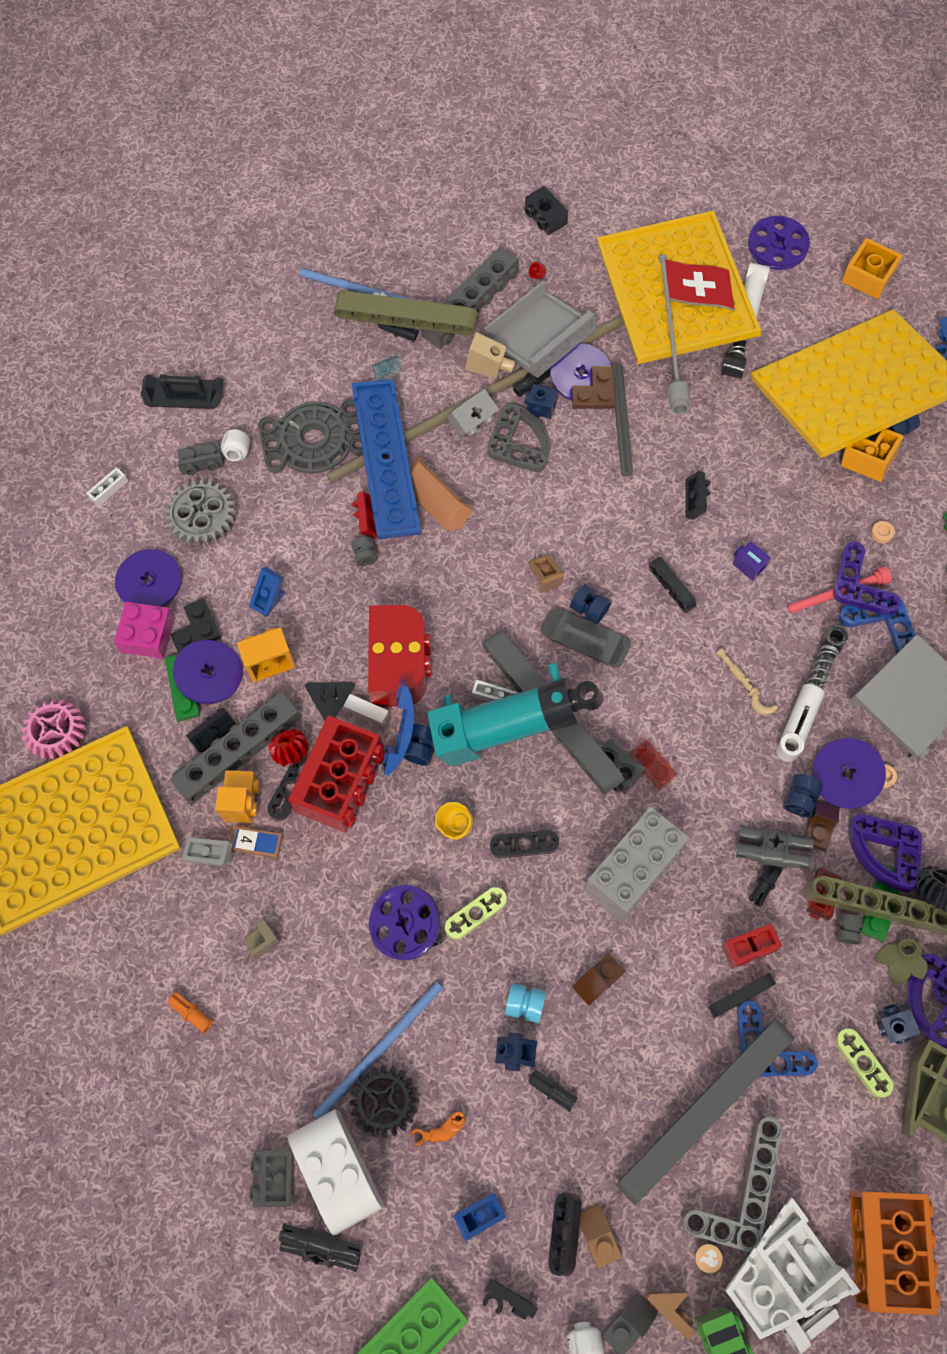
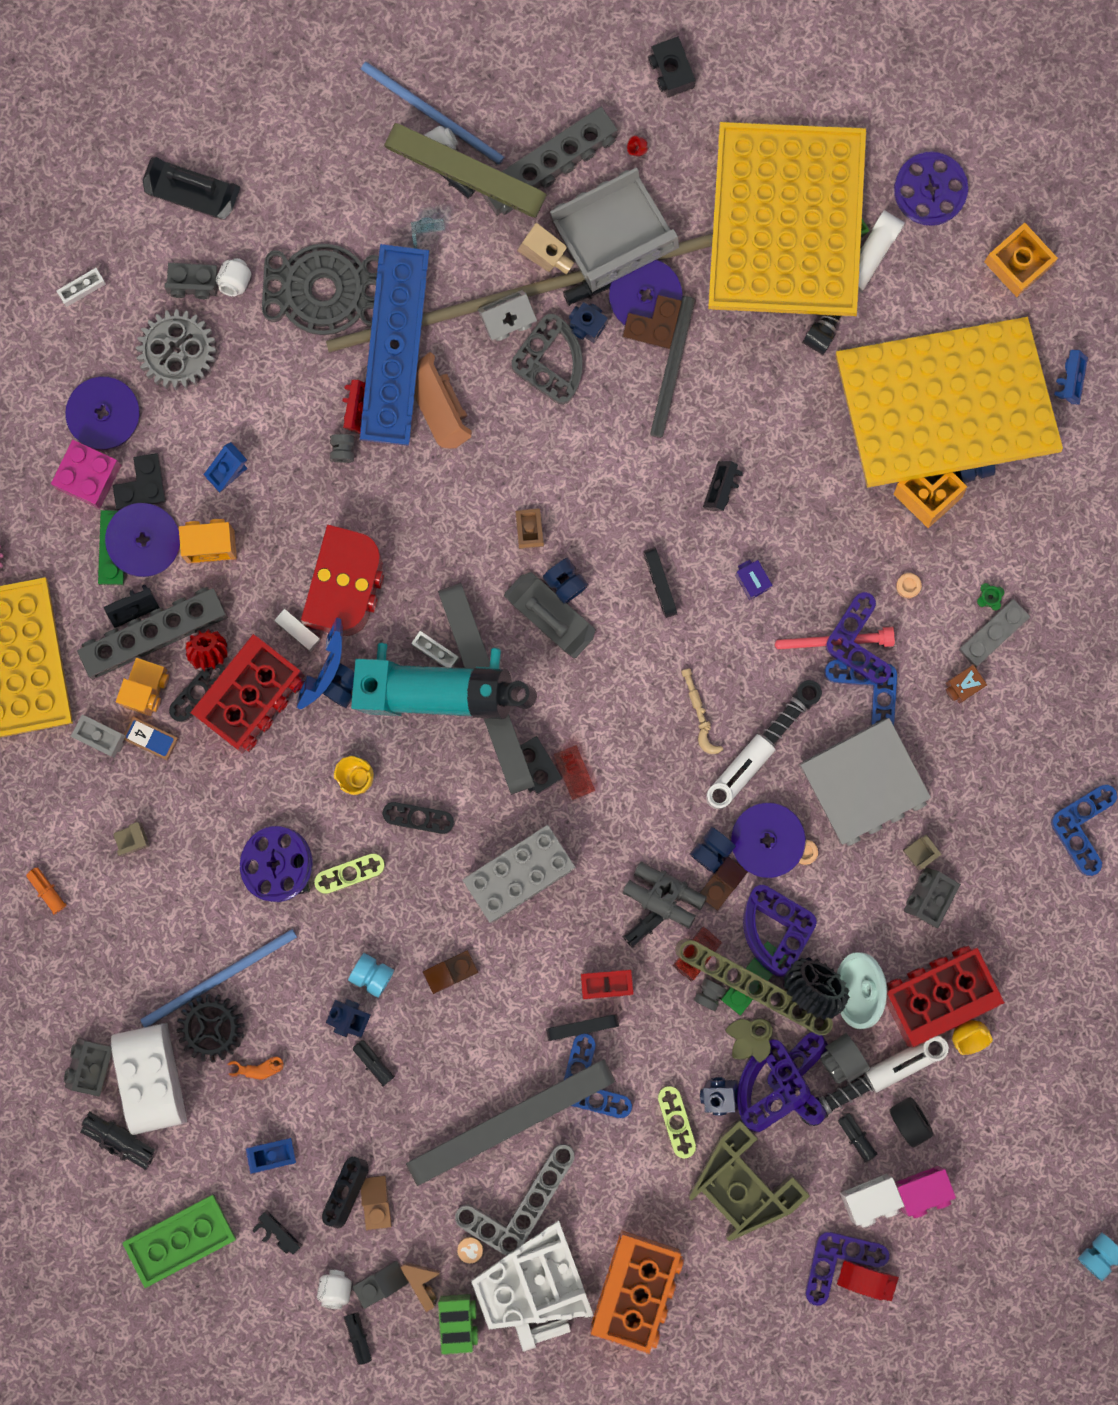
camera: 10 degrees right, 15 degrees up
black piece [305,682,355,721] -> none
flag [659,255,735,414] -> none

